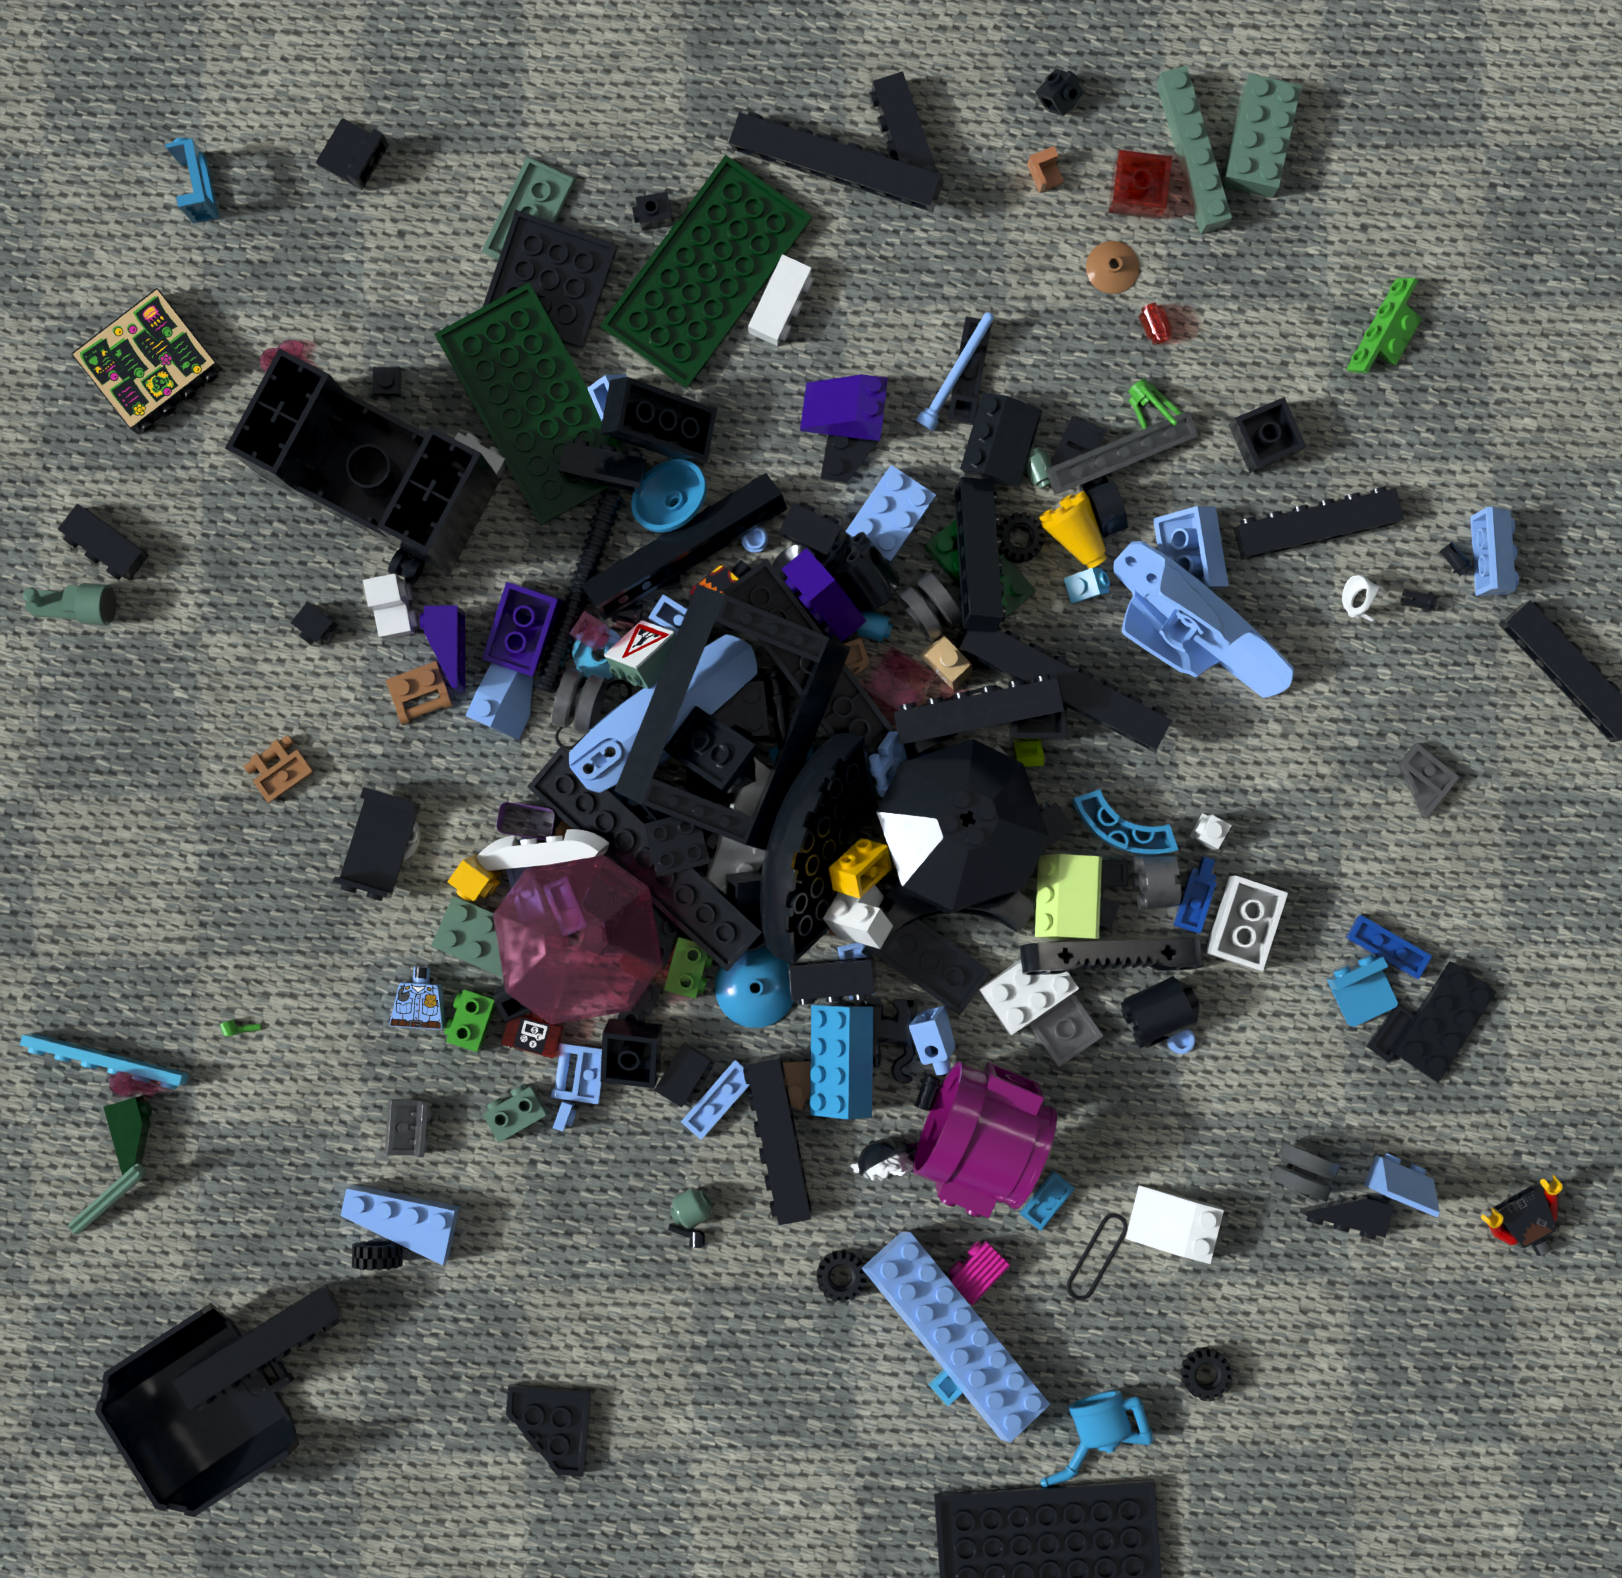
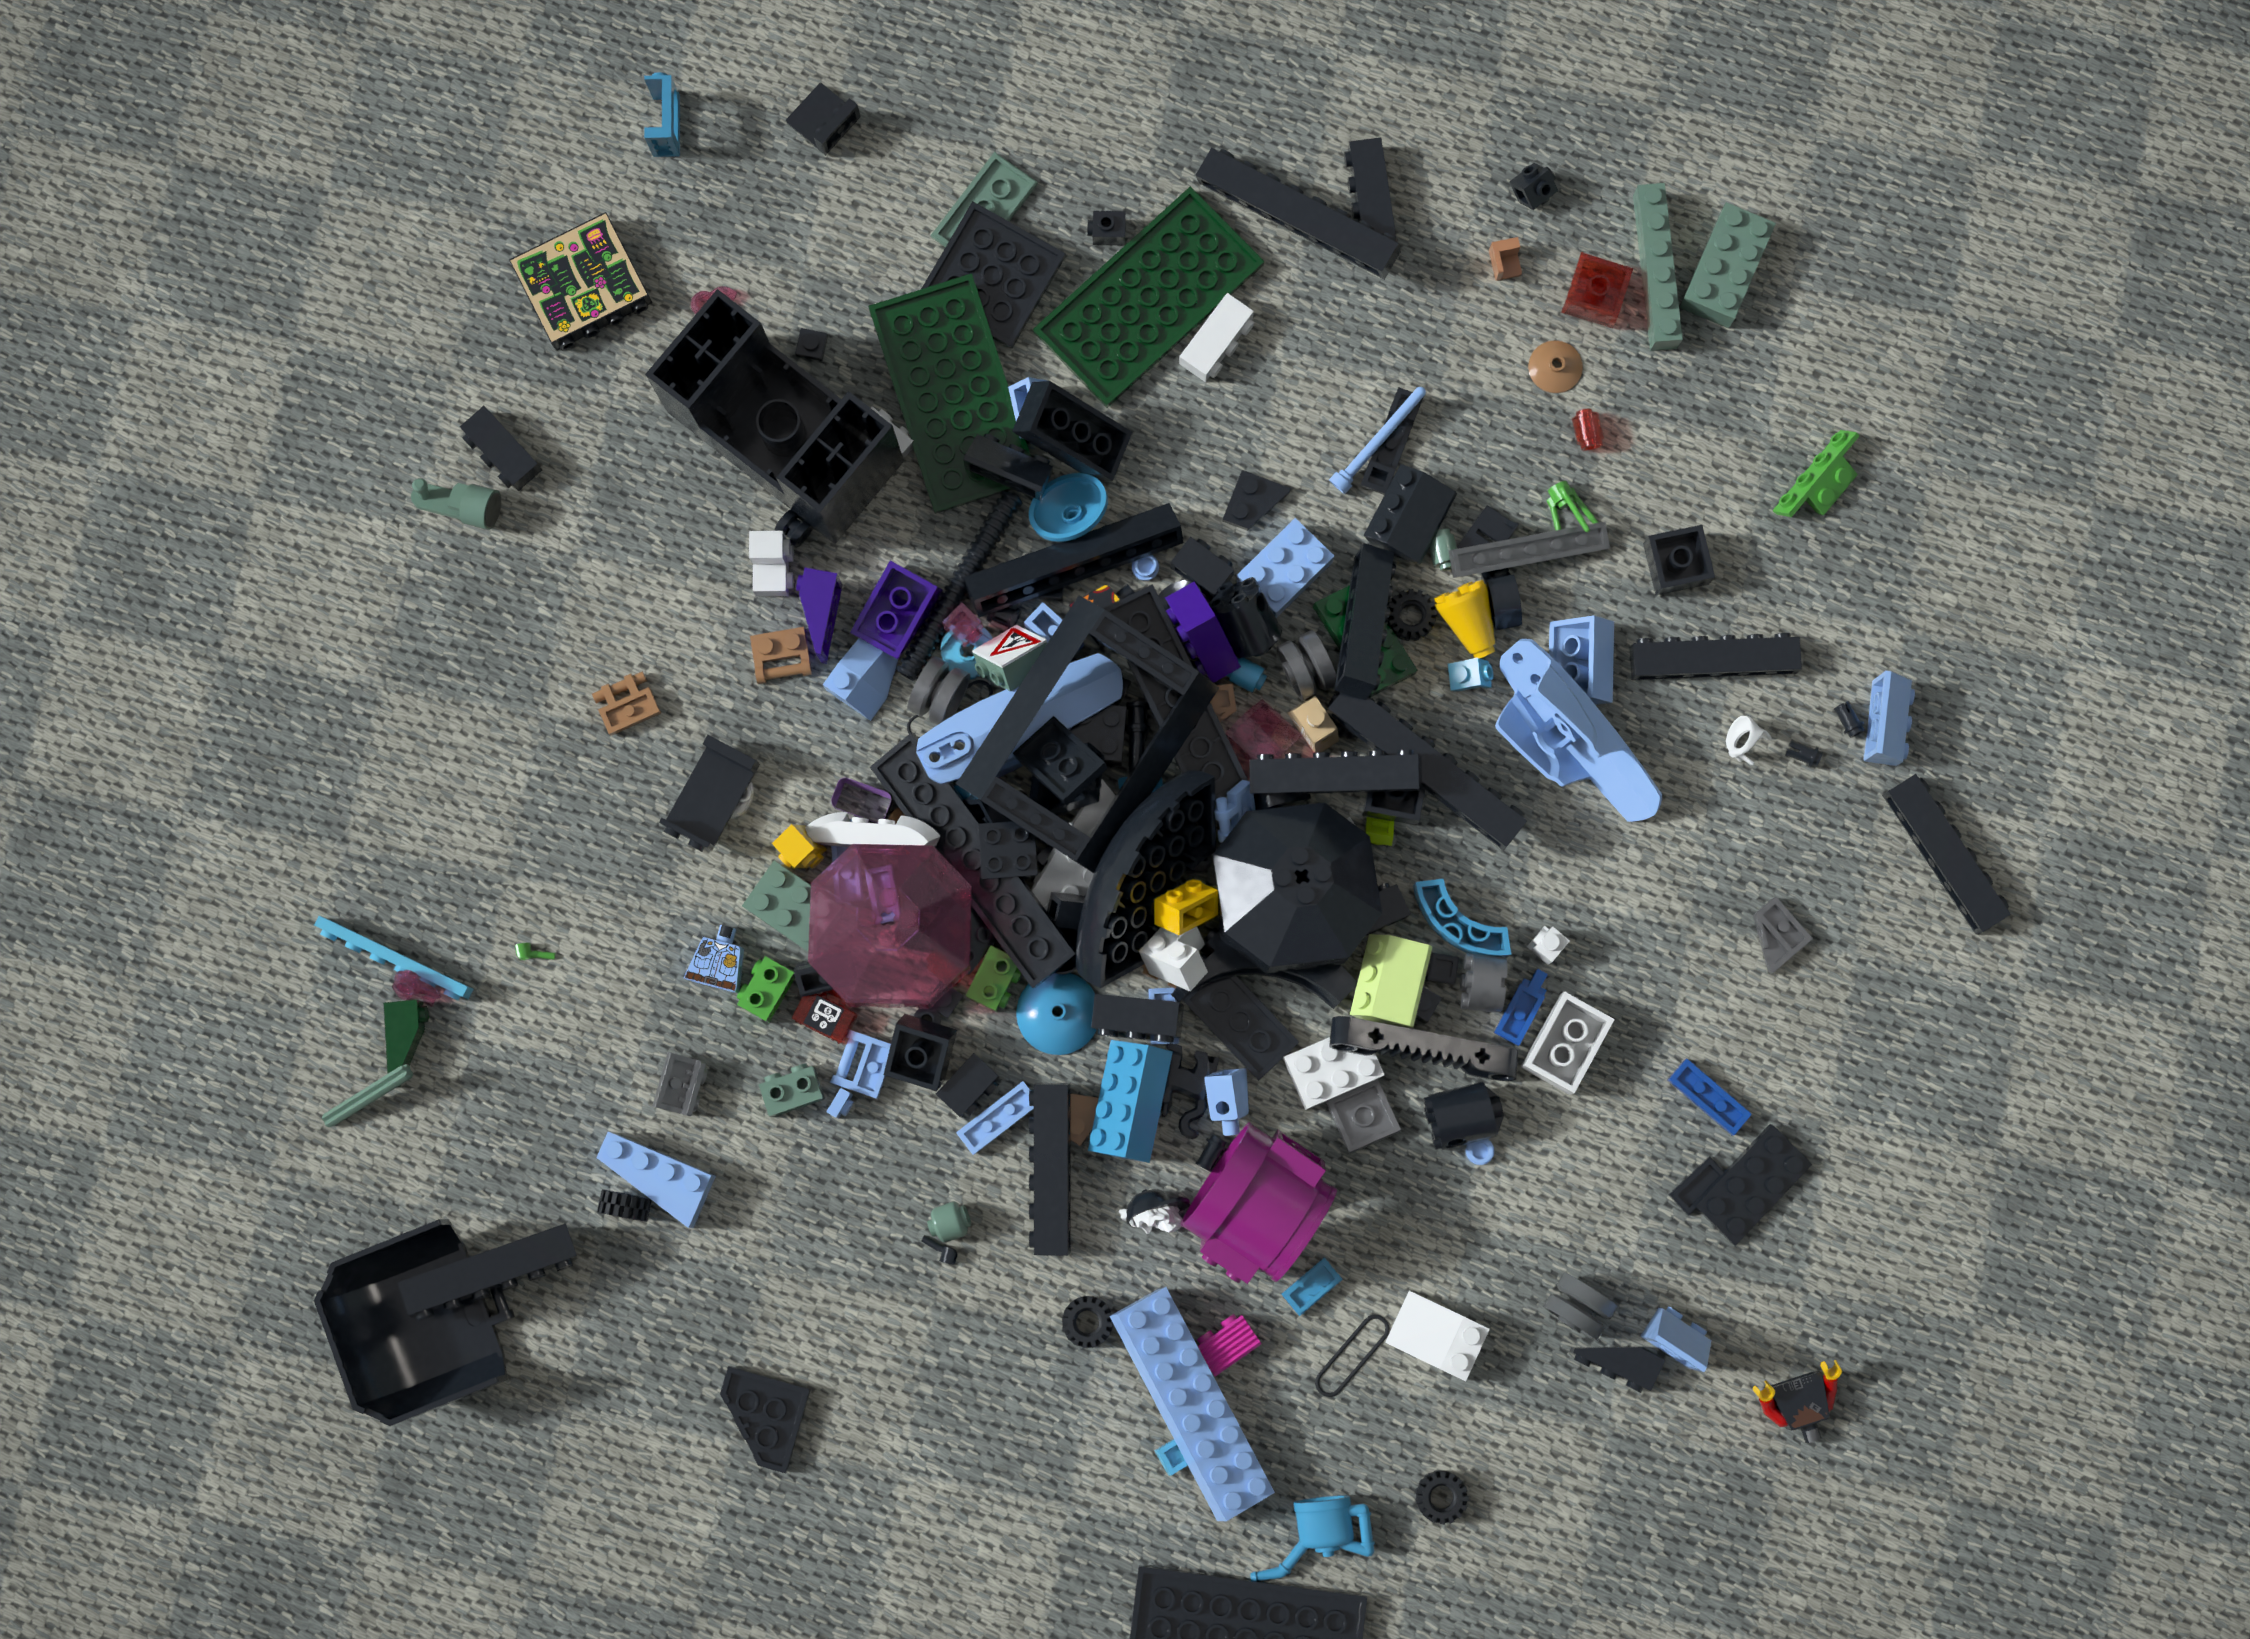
camera: 20 degrees right, 5 degrees down
black brick [291,602,338,646] -> none
dark purple slope [800,374,888,441] -> none
dark azure bracket [1326,954,1398,1027] -> none

